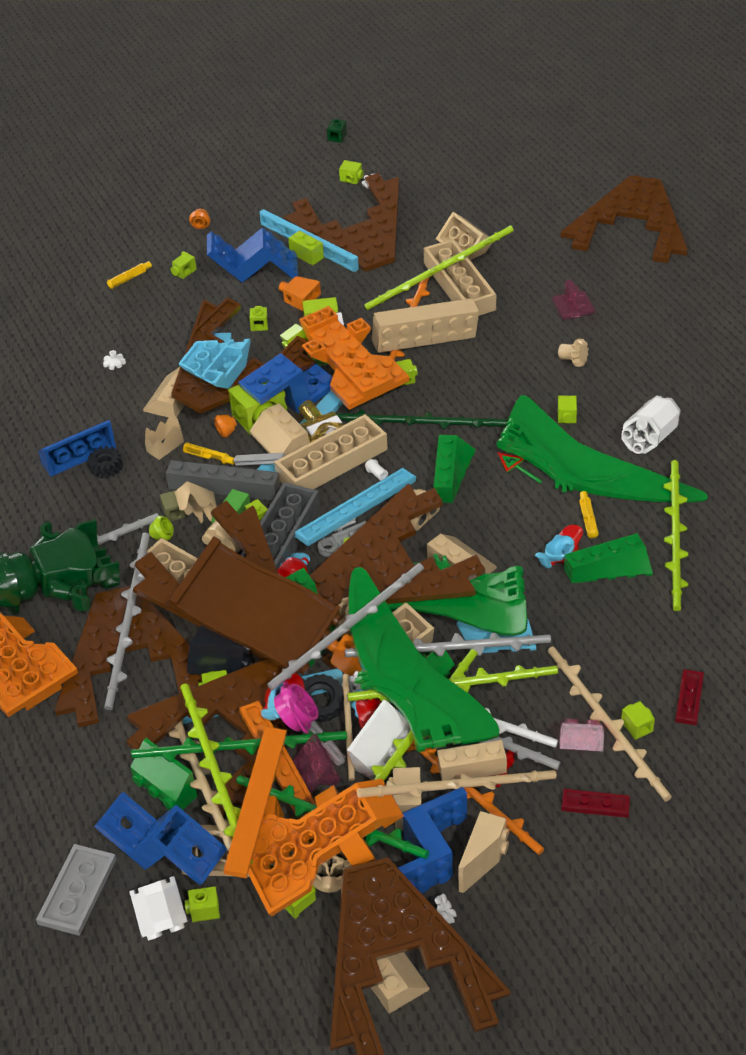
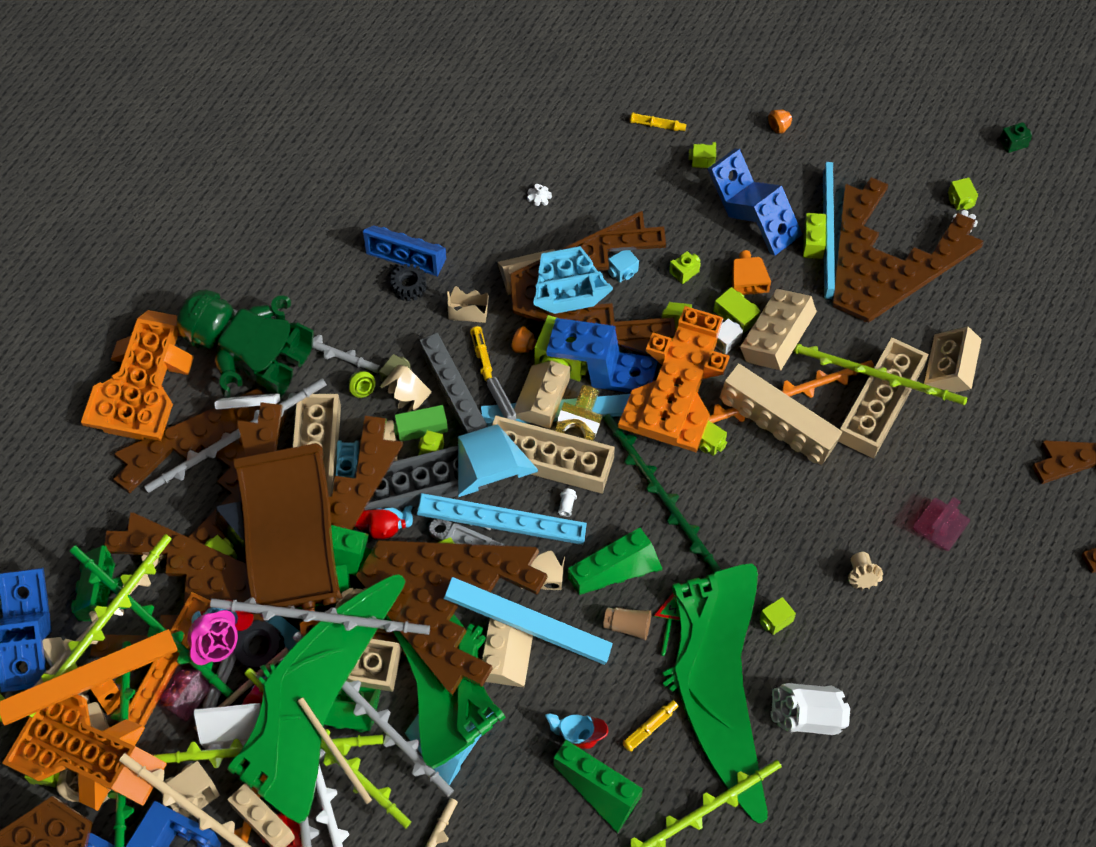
camera: 50 degrees right, 15 degrees up
none -> white tile [215,393,280,409]
none -> tan axle [297,698,372,804]
none -> medium azure tile [444,577,613,665]
none -> medium azure wedge [458,424,538,497]
none -> medium nougat plant [603,607,651,640]
none -> tan brick [740,289,817,370]

